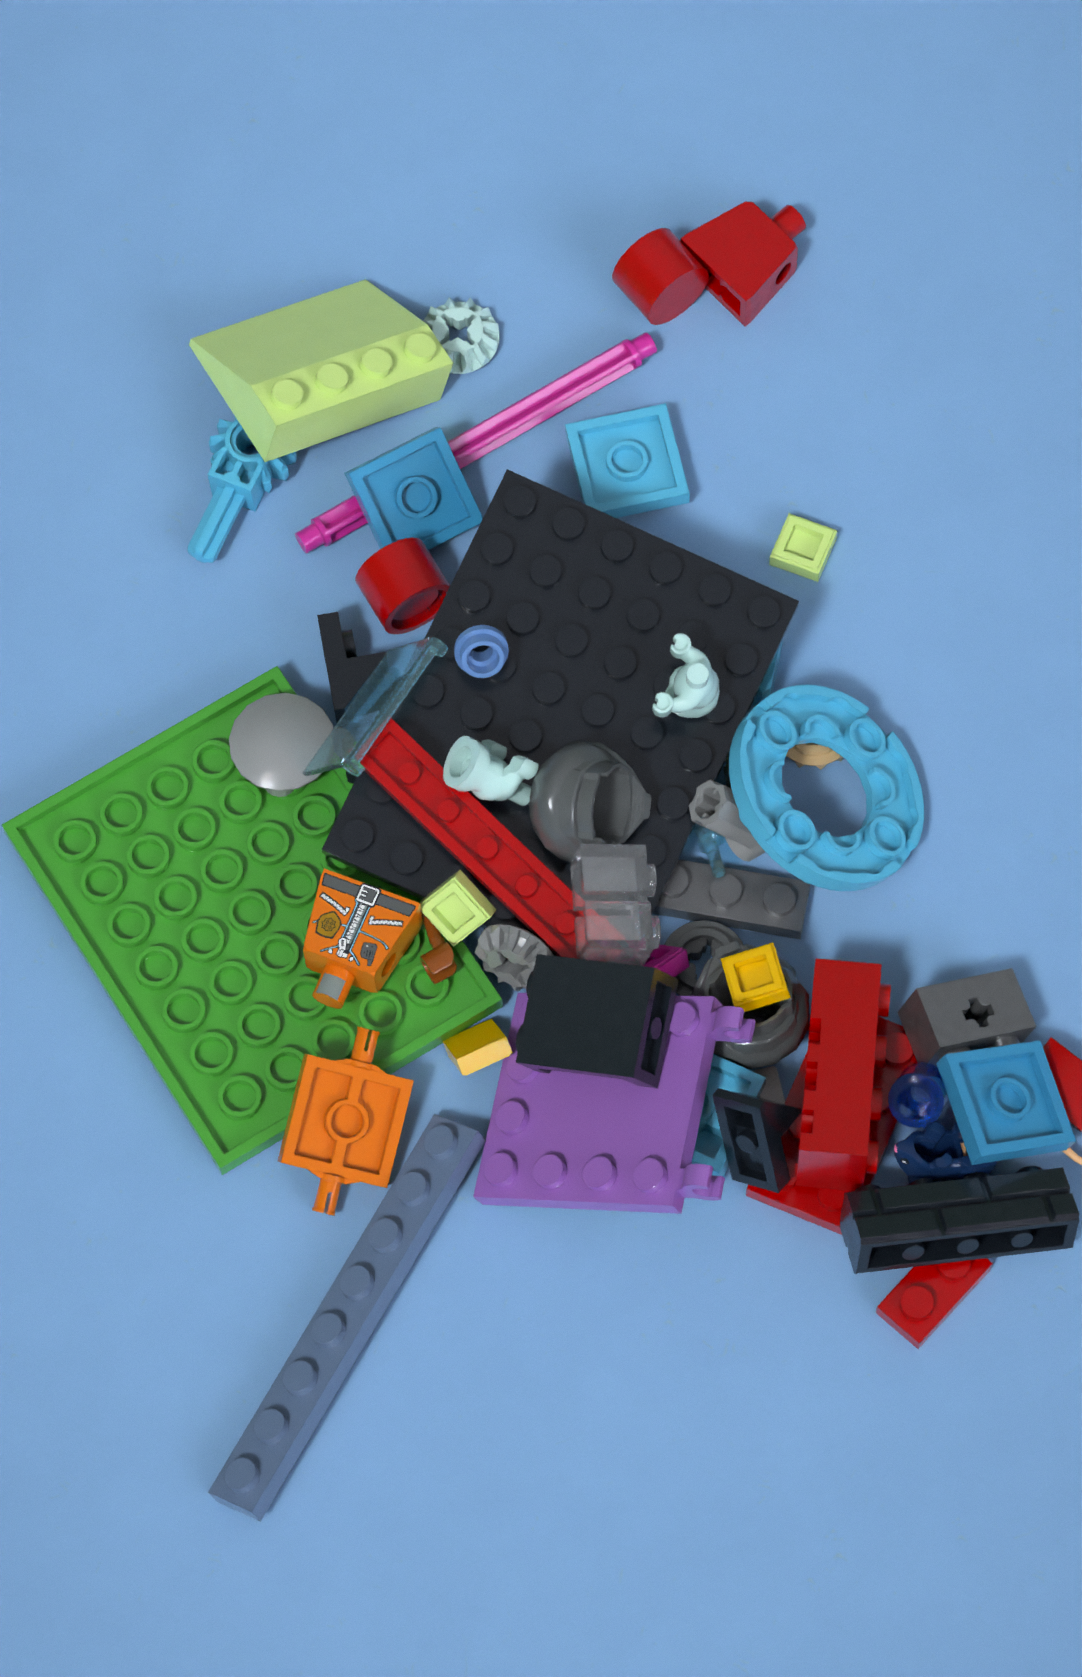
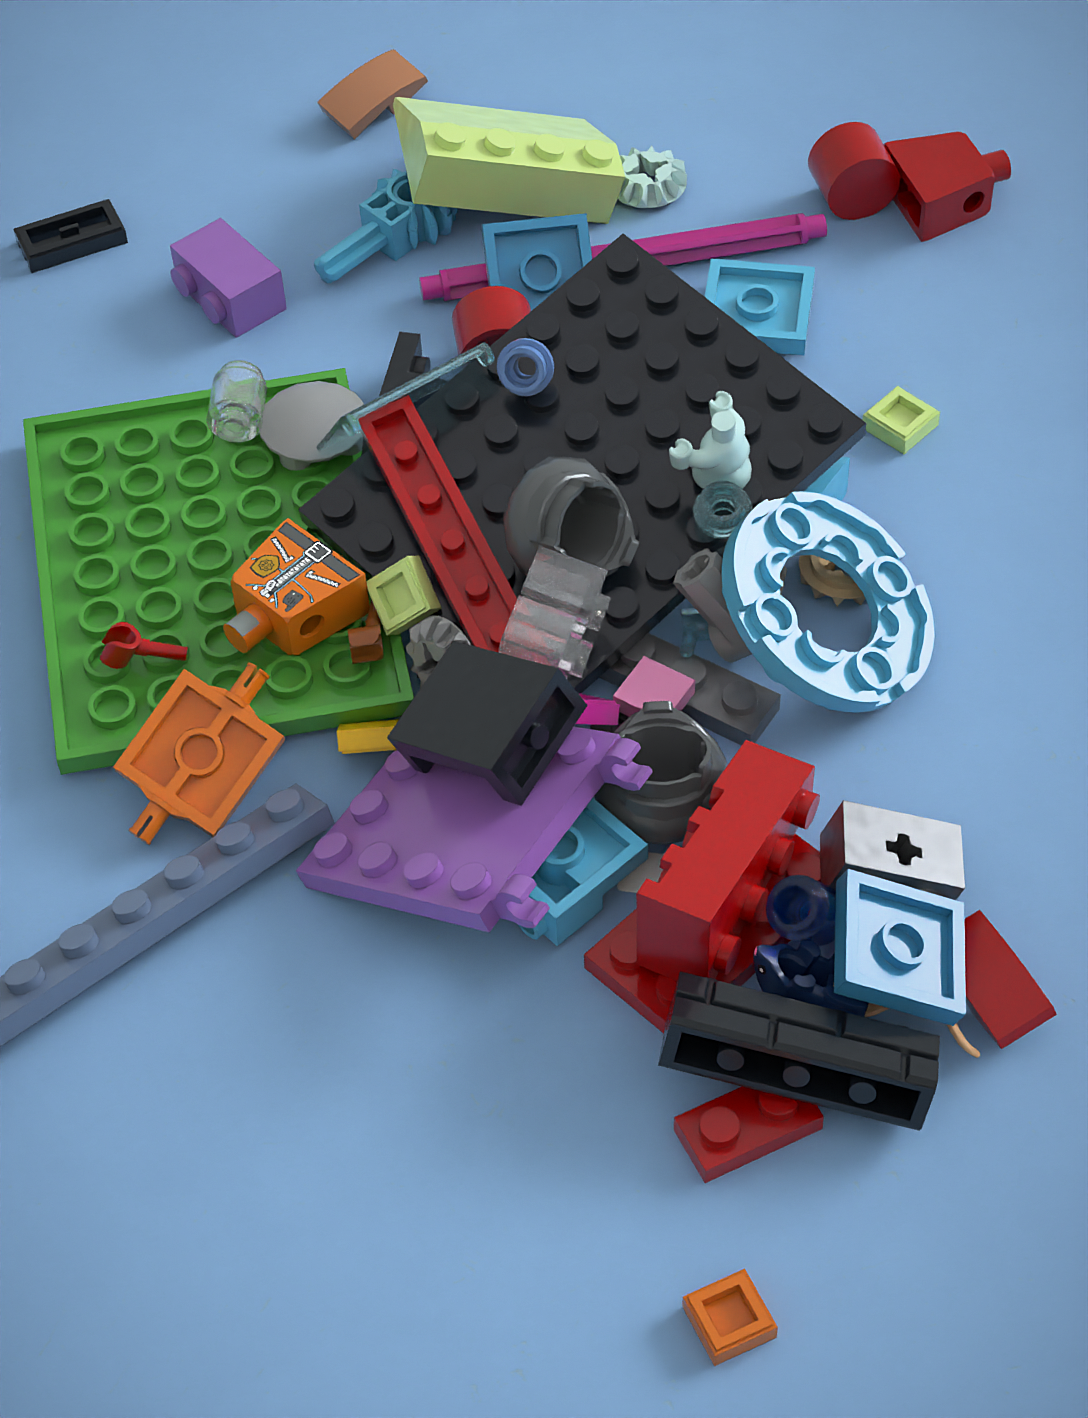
camera: 20 degrees right, 15 degrees down
light aqua piece [443,736,539,806] -> none
black slope [712,1088,802,1193] -> none
yellow tile [721,942,791,1012] -> none
none -> red hand [100,622,188,669]
none -> medium lavender brick [170,217,287,338]
none -> clear brick [206,360,267,442]
none -> nougat slope [317,49,428,140]
none -> bright pink tile [613,656,696,717]
none -> orange tile [682,1268,778,1366]
none -> clear light blue plate [693,481,752,539]

